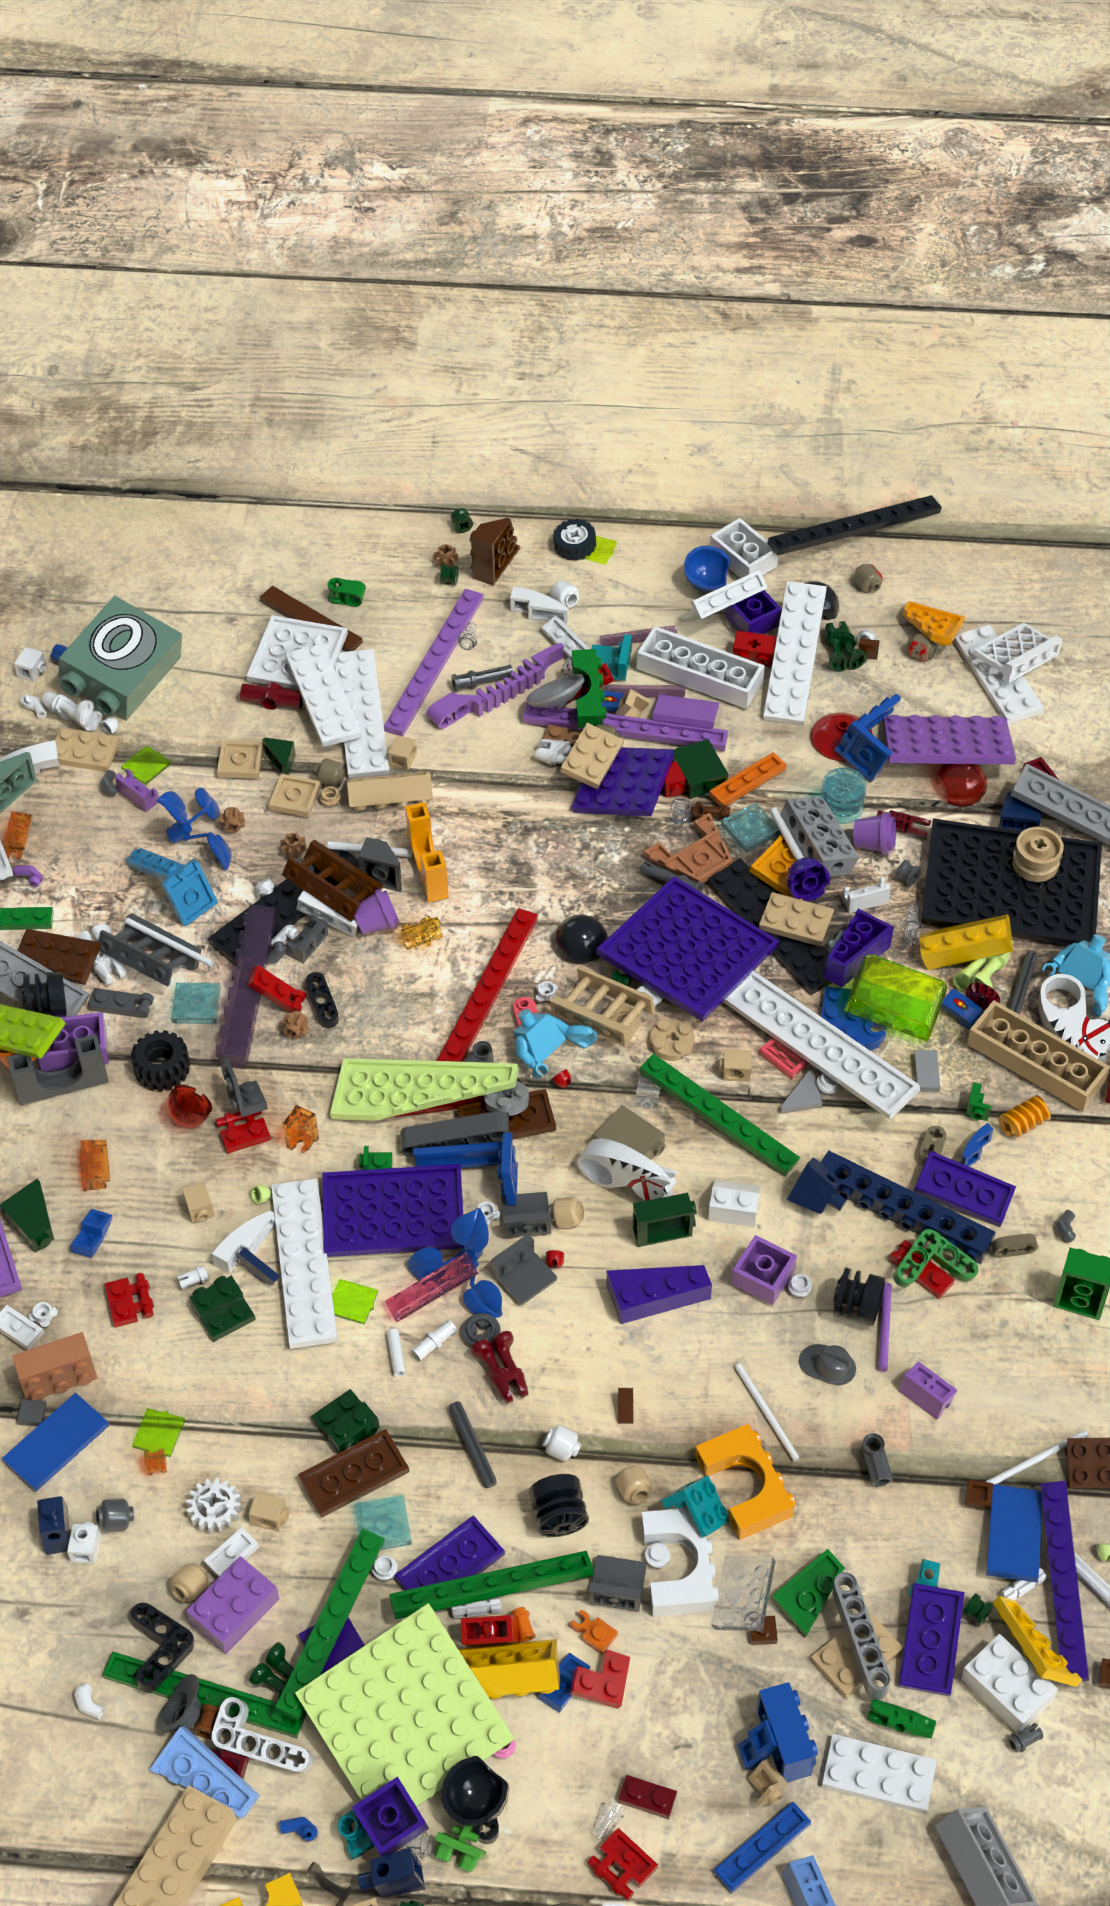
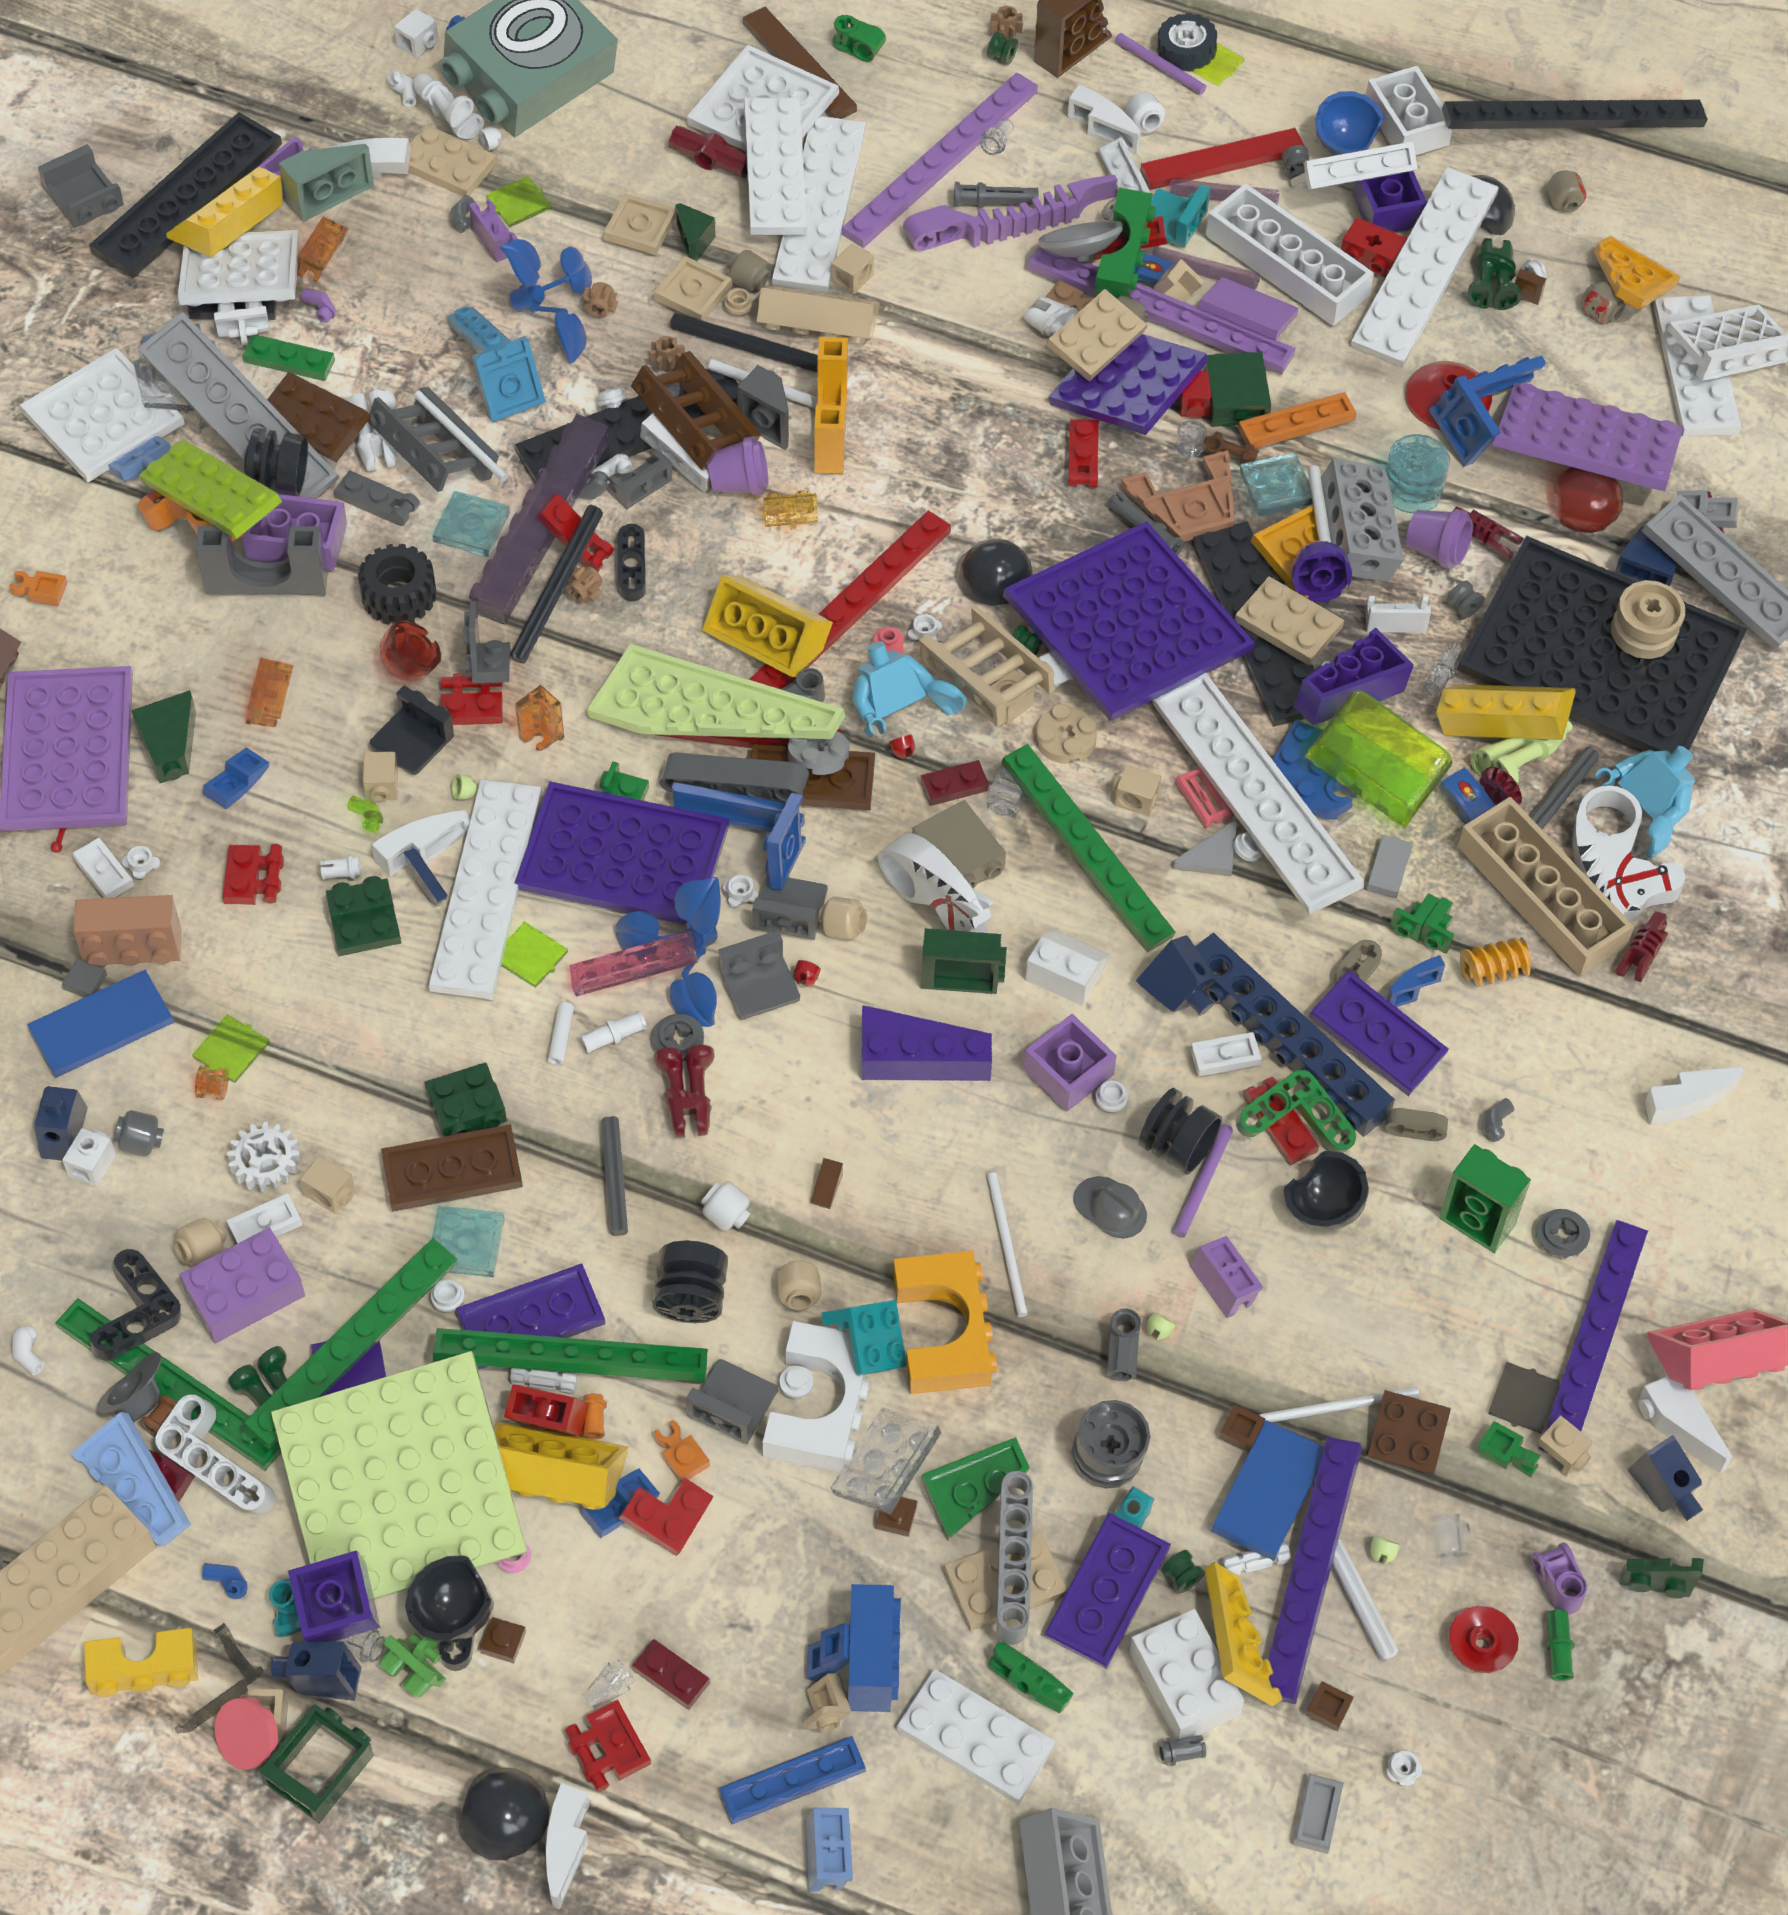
camera: 15 degrees right, 5 degrees up
none -> clear neon green arm [347,795,384,832]
none -> black bracket [370,685,454,775]
none -> reddish brown plate [480,1617,526,1664]
none -> black axle [510,504,603,663]
none -> black axle [670,313,818,373]
none -> yellow slope [702,575,833,677]
none -> dark red plate [921,760,989,806]
none -> red plate [1068,419,1099,488]
none -> dark grey wheel [1071,1400,1151,1489]
none -> medium lavender bar [1115,33,1207,95]
none -> red tile [1140,128,1305,190]
none -> yellowish green hinge [1146,1311,1176,1340]
none -> white plate [1190,1032,1262,1077]
none -> dark grey wheel [1282,145,1310,180]
none -> black cylinder [1283,1151,1369,1231]
none -> green bracket [1390,893,1439,942]
none -> light grey slope [1677,490,1739,528]

